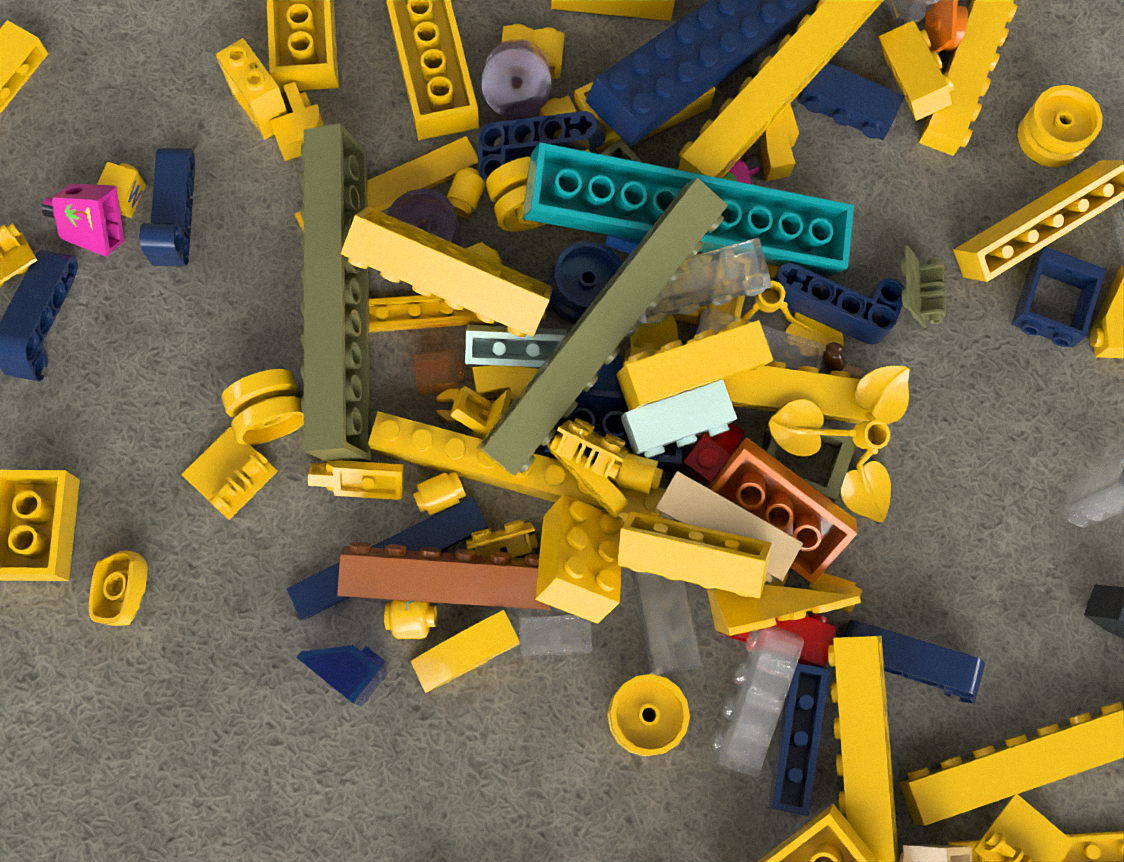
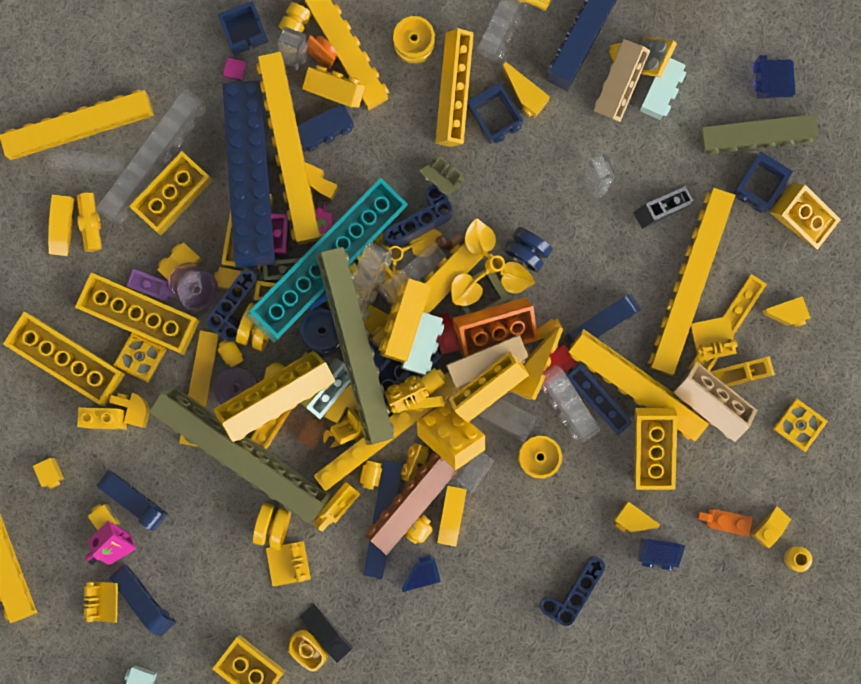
camera: 40 degrees left, 10 degrees up
none -> yellow brick [33,458,64,489]
none -> yellow piece [114,333,167,383]
none -> medium lavender hinge [126,269,181,301]
none -> dark pink brick [272,214,290,256]
none -> black slope [300,604,353,663]
none -> dark blue wheel [503,227,553,273]

